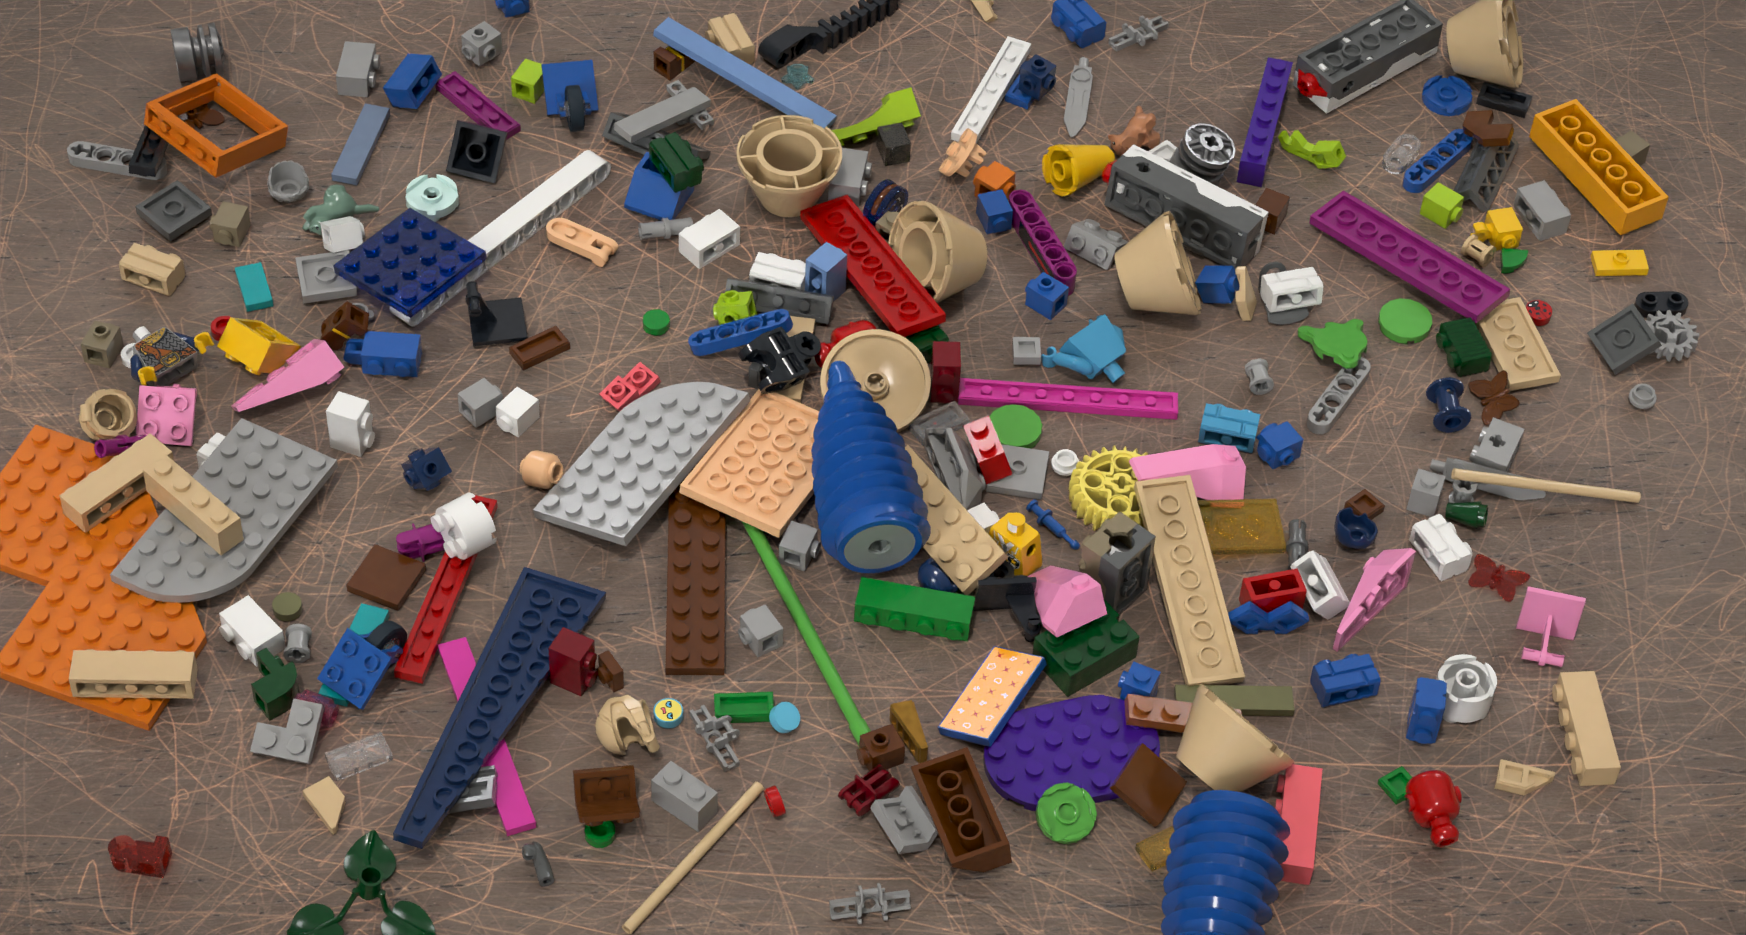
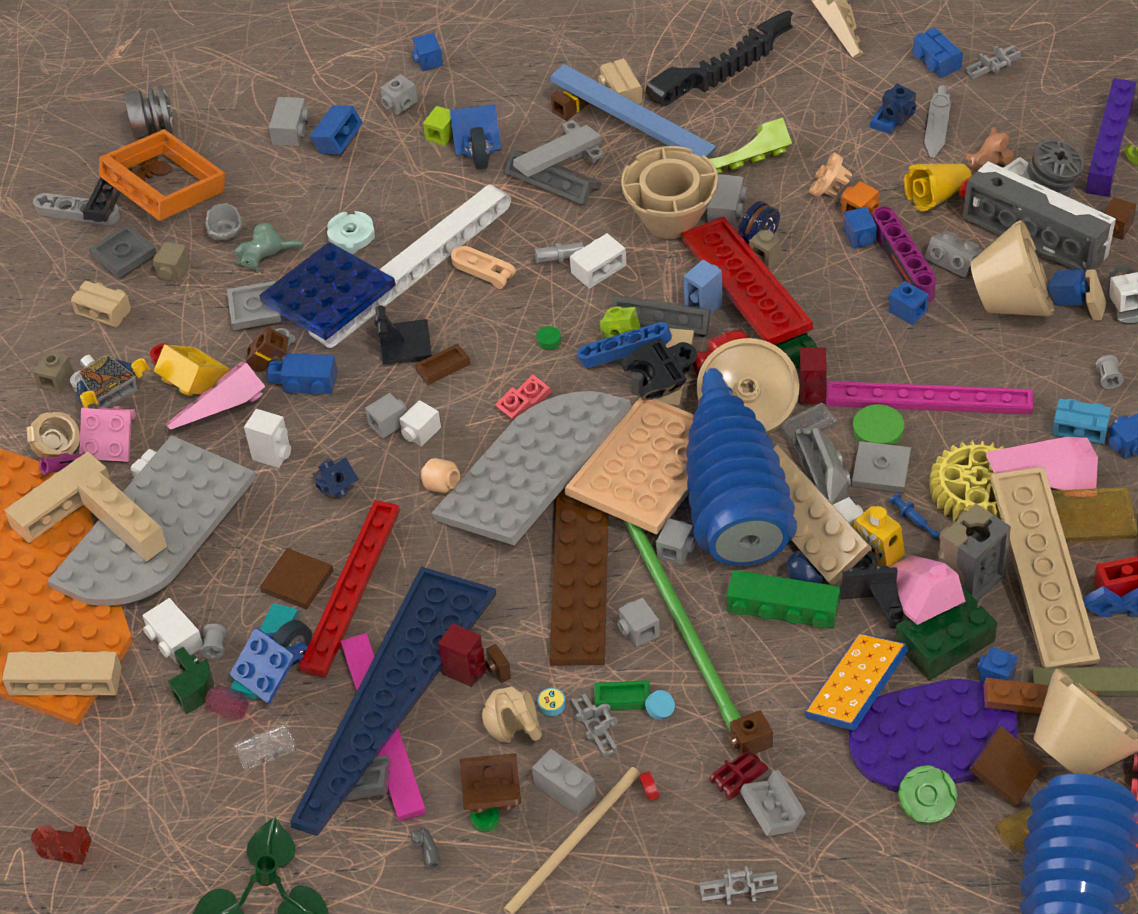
camera: 10 degrees right, 0 degrees up
teal tile [235,262,274,312] -> none
light grey plate [250,699,325,765] -> none
olive tile [272,592,302,622] -> none
tan tile [303,776,346,835] -> none
white brick [320,216,365,253] -> none
sand blue tile [331,103,390,185] -> none
magenta arm [396,523,445,562] -> none
white brick [431,492,496,560] -> none
magenta tile [435,71,521,140] -> none
black slope [446,120,508,183] -> none
blue slope [624,152,694,220] -> none
dark green brick [649,132,704,193] -> none
white brick [749,252,806,291] -> none
clear light blue plate [781,64,814,90] -> none
clear smoke brick [876,122,911,166] -> none
tan cone [888,201,987,303] -> none
pearl gold slope [889,700,928,764] -> none
reddish brown slope [911,747,1012,873] -> none
white plate [951,36,1031,144] -> none
red brick [963,415,1012,484] -> none
light grey plate [1012,337,1041,365] -> none
dark azure torso [1041,314,1126,383] -> none
white plate [1051,449,1079,476] -> none

